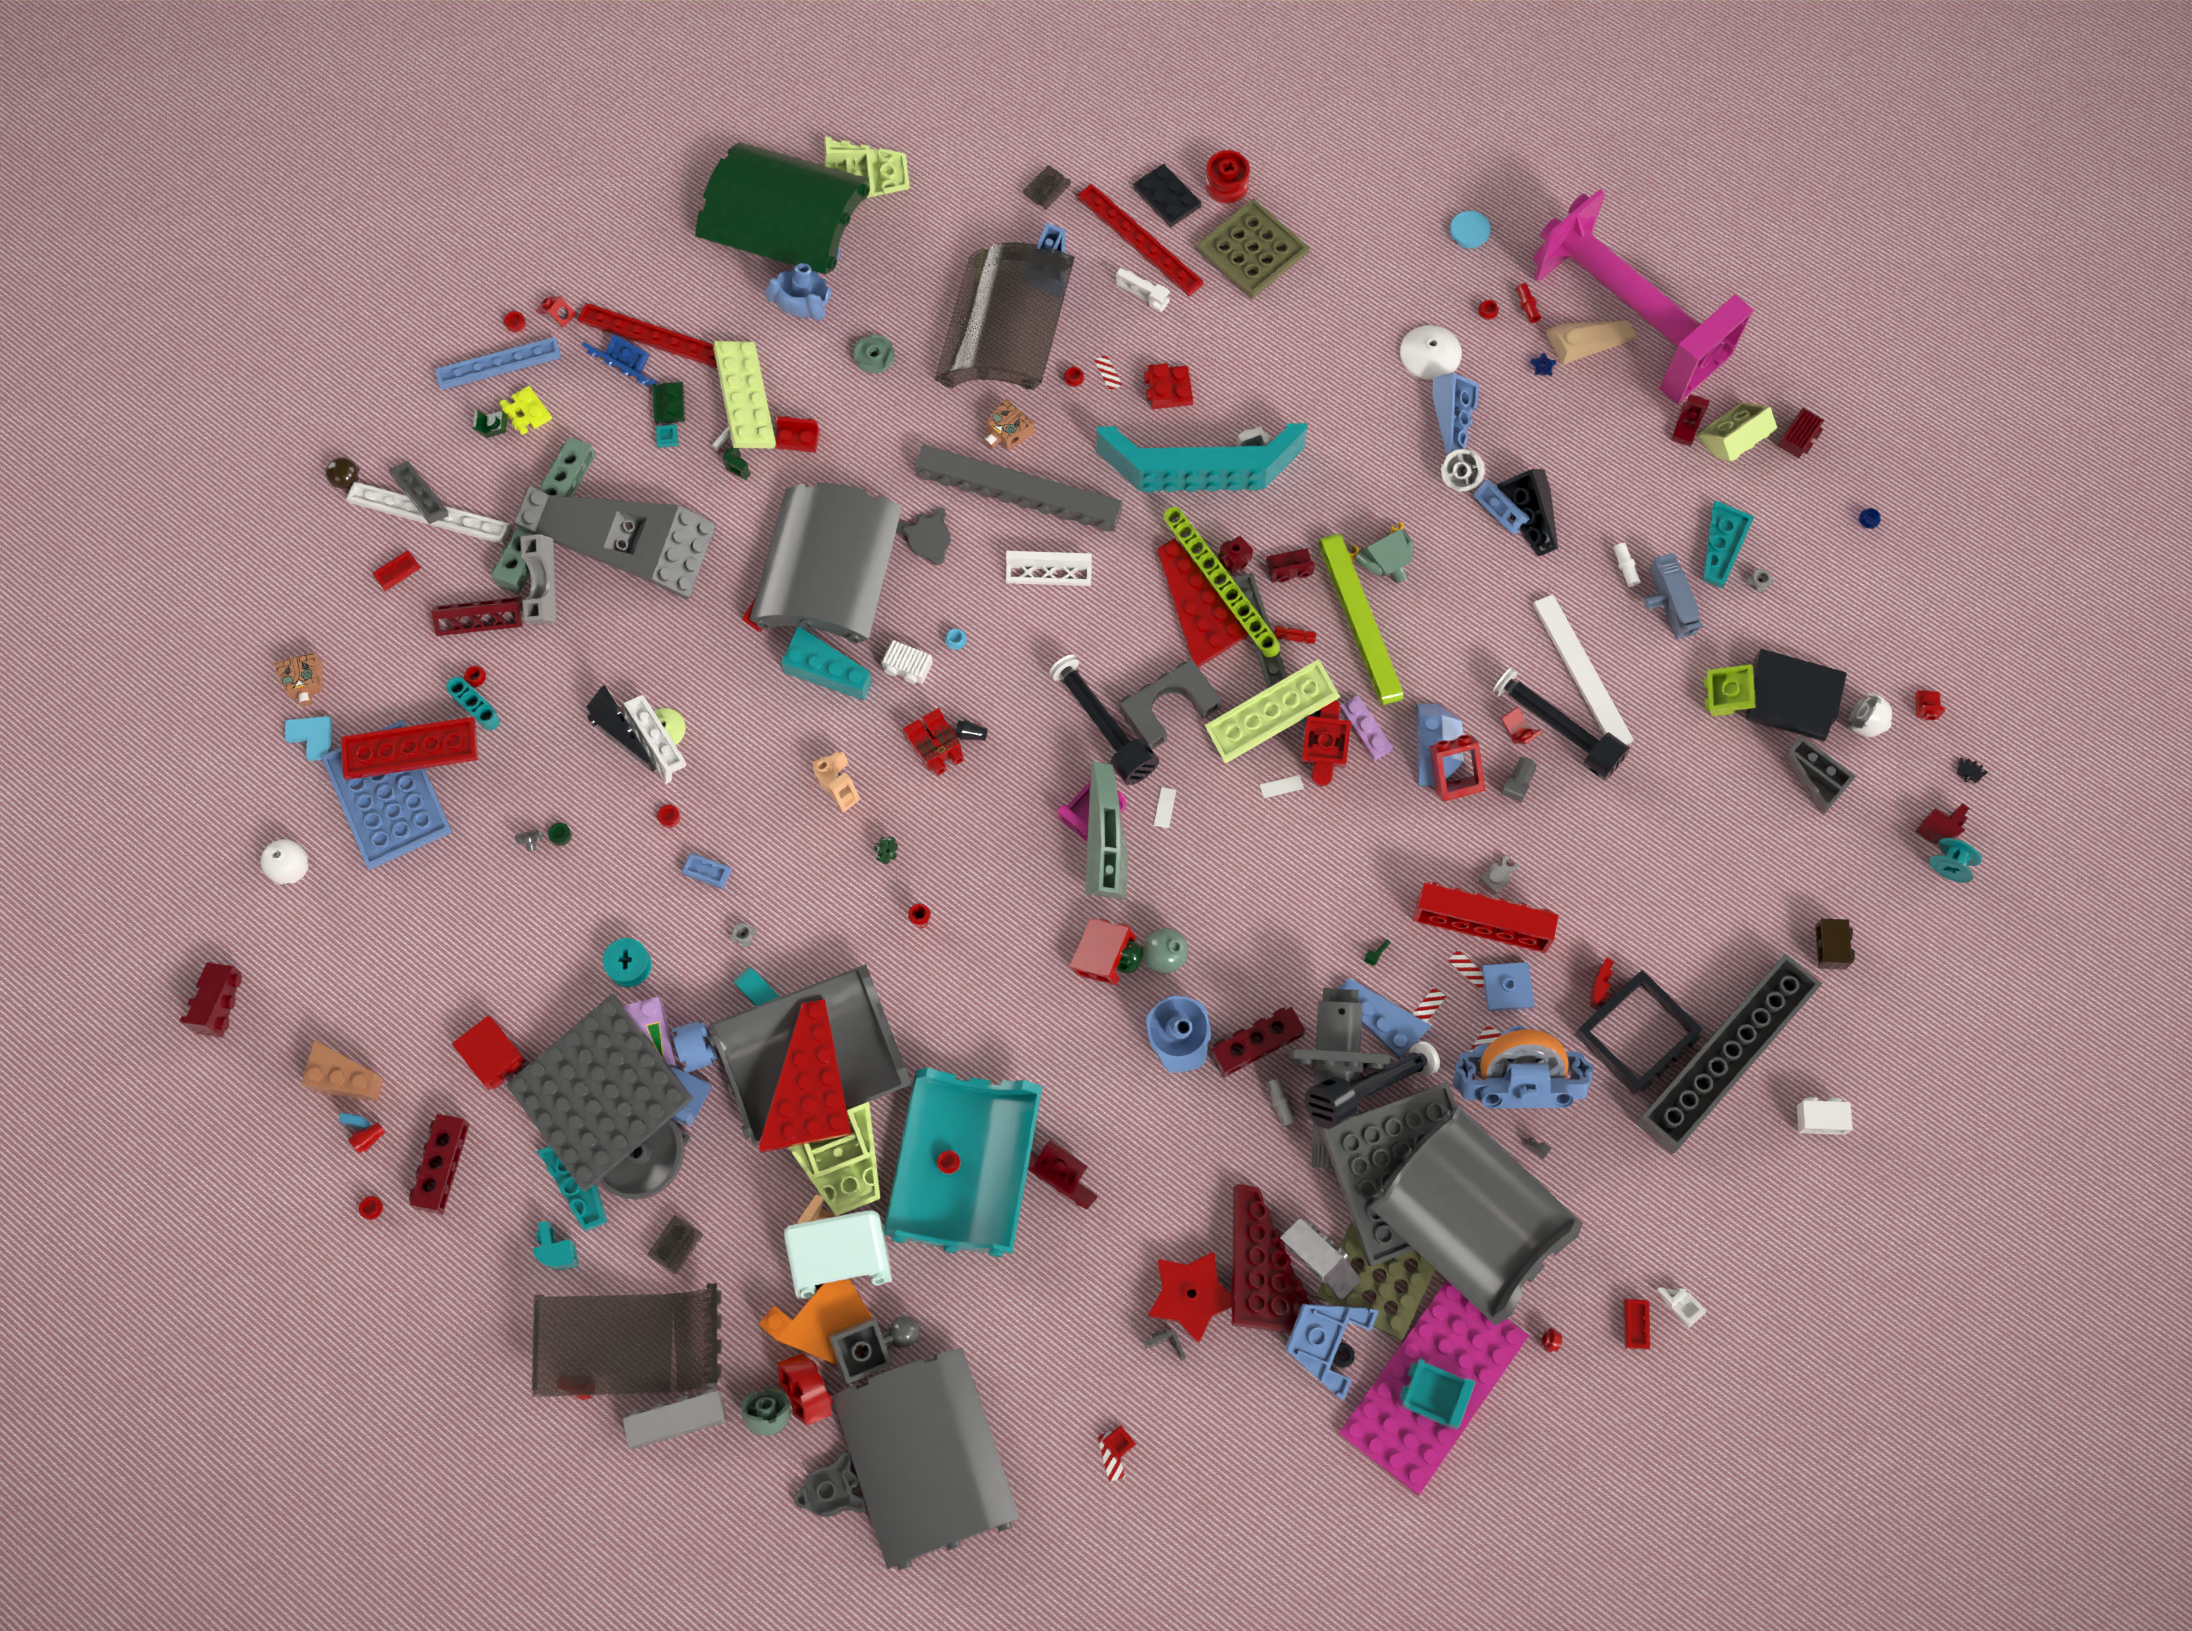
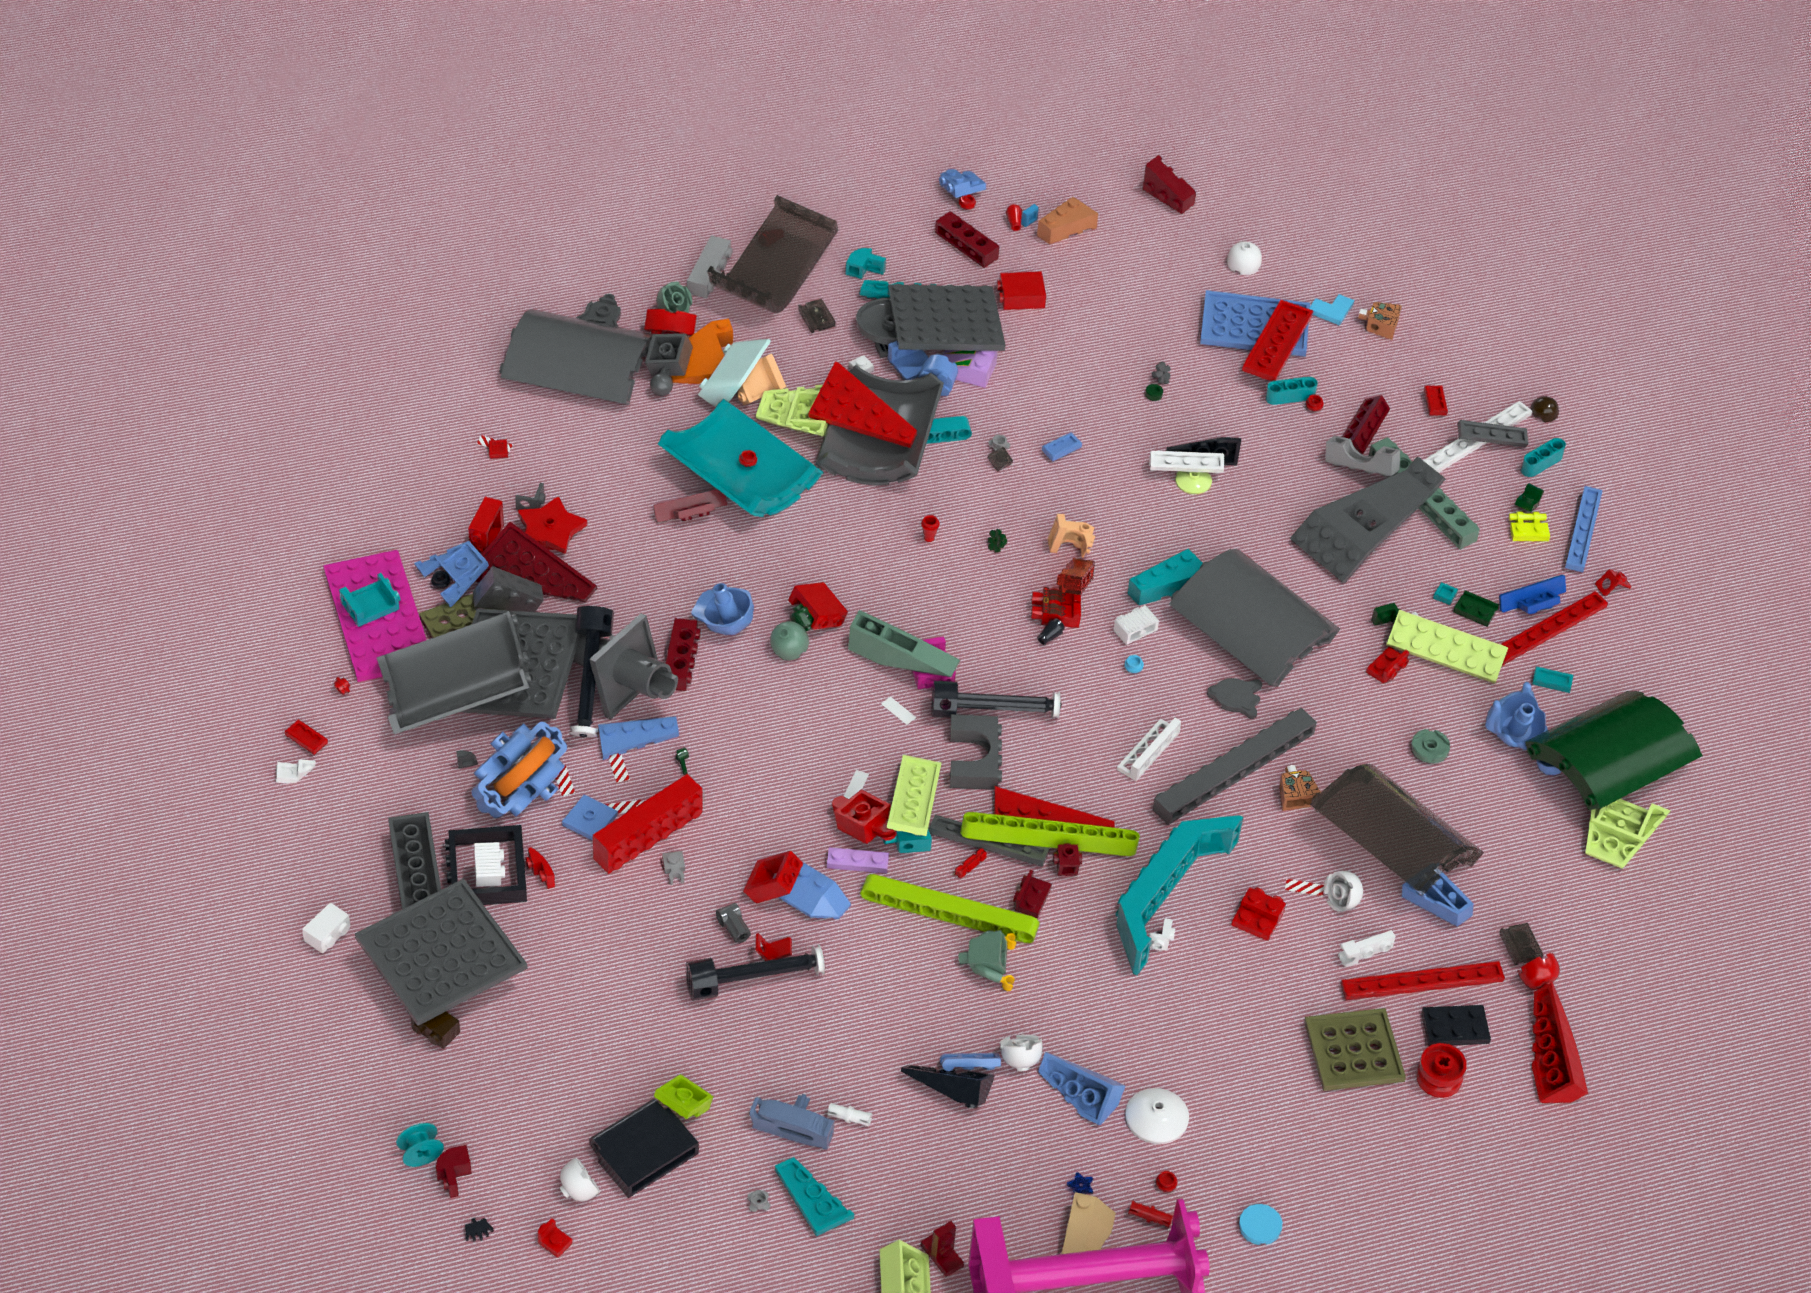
camera: 120 degrees right, 20 degrees down
red tile [504,311,526,332] -> none
teal piece [602,938,652,988] -> none
red tile [657,804,680,828] -> none
red plate [1064,366,1084,387] -> none
white tile [1533,595,1634,745] -> none
flat silver wedge [1783,735,1856,816] -> none
none -> dark grey plate [355,879,528,1026]
none -> red window [468,496,504,554]
none -> white brick [474,842,505,887]
none -> white plate [849,355,874,373]
none -> medium blue plate [939,169,986,198]
none -> clear smoke plate [987,447,1013,472]
none -> clear red brick [1057,558,1095,595]
none -> white cylinder [1324,871,1363,912]
none -> red cylinder [1517,953,1560,990]
none -> teal beam [1521,438,1566,477]
none -> teal tile [1532,666,1574,693]
none -> red wedge [1532,983,1588,1103]

